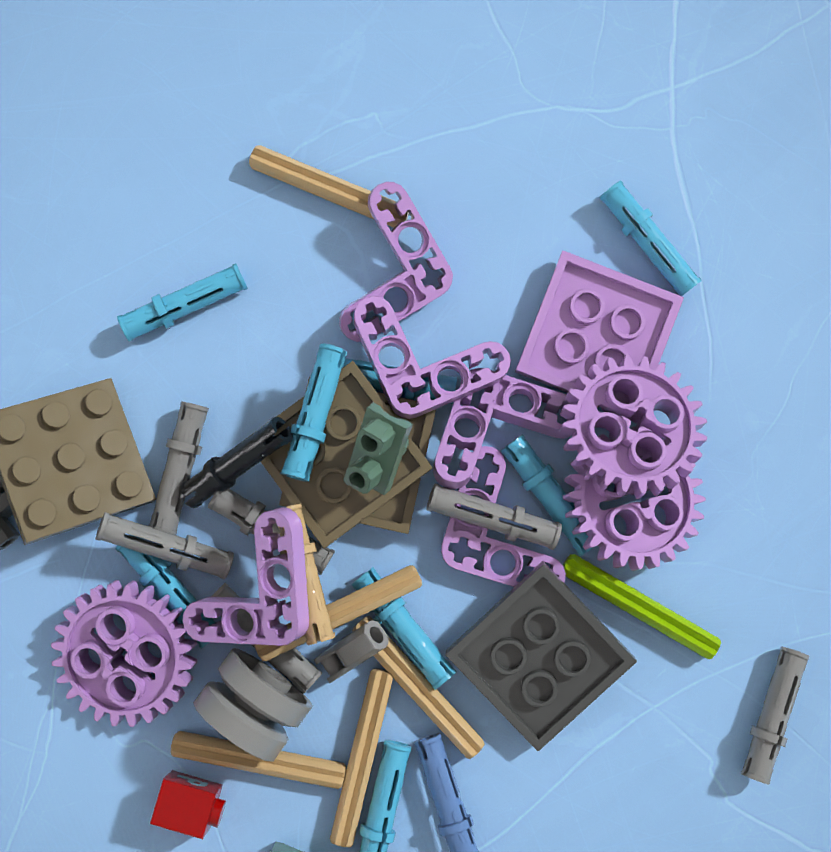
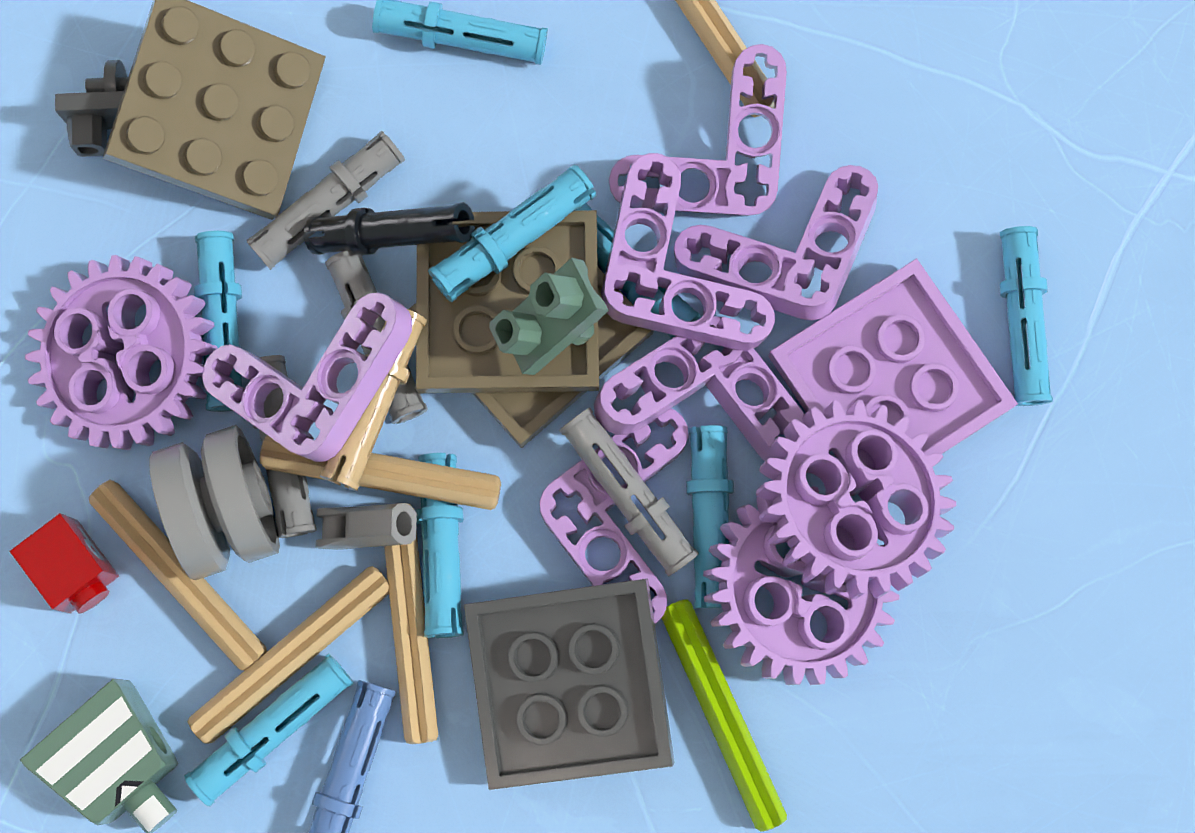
camera: 35 degrees right, 5 degrees down
light grey pin [95,512,234,579] -> none
none -> lavender beam [674,165,878,321]

